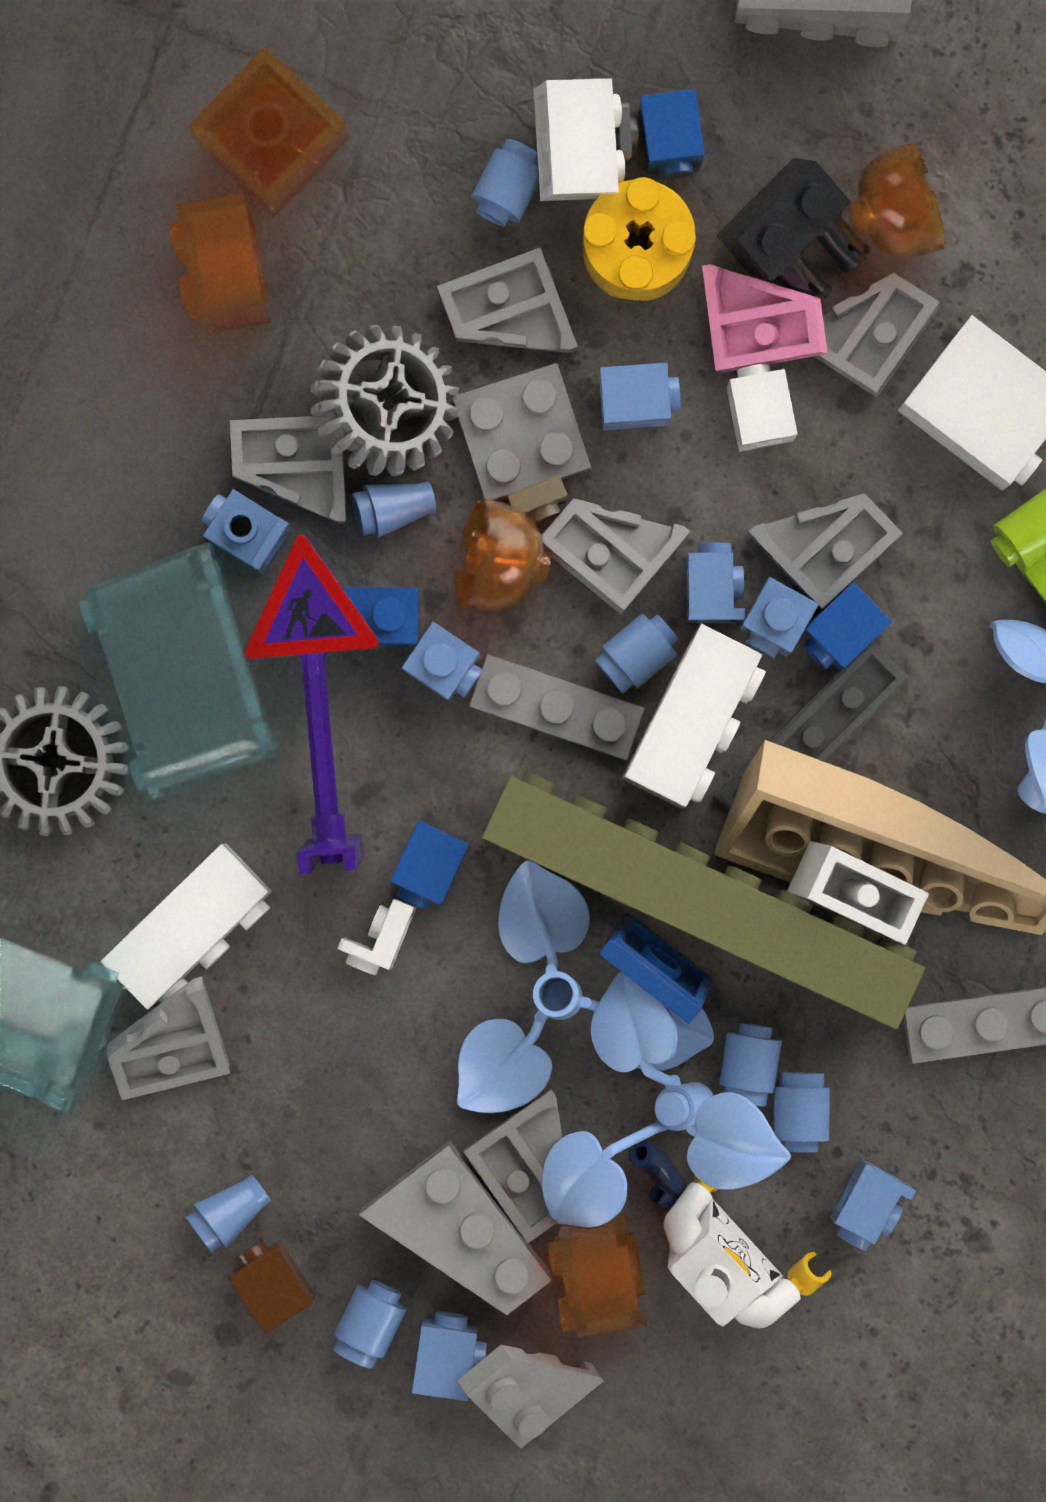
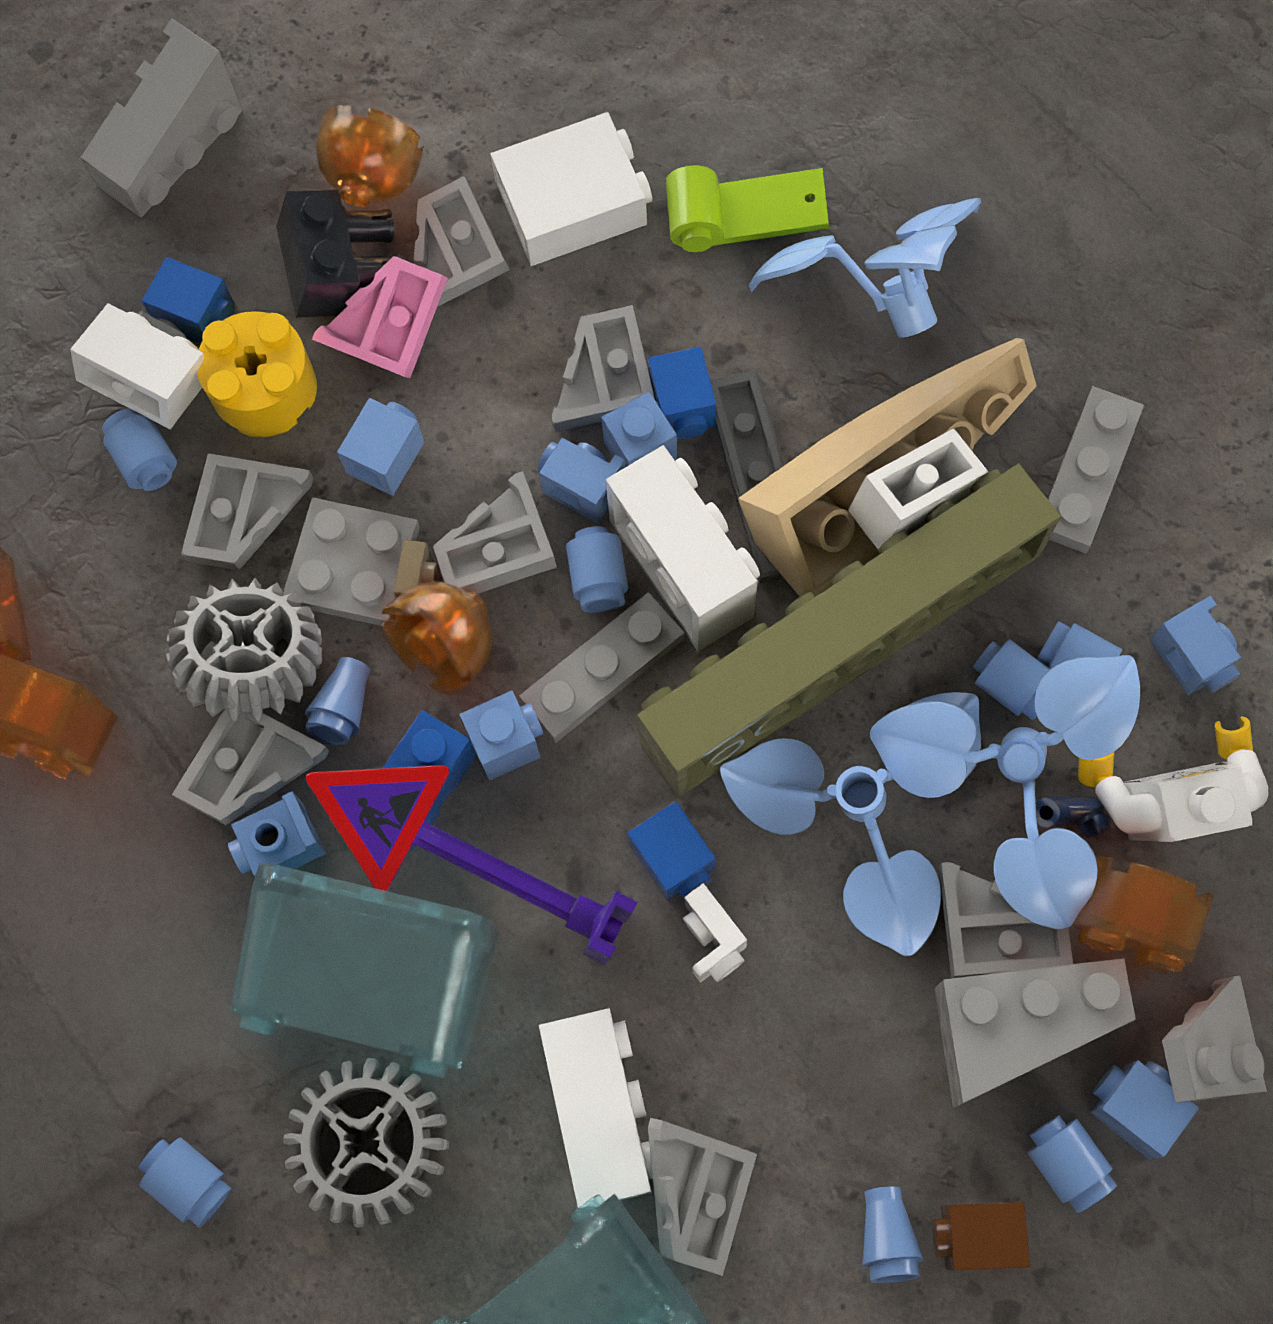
camera: 55 degrees left, 15 degrees down
blue tile [599,913,713,1024] -> none
white brick [726,363,797,452] -> none

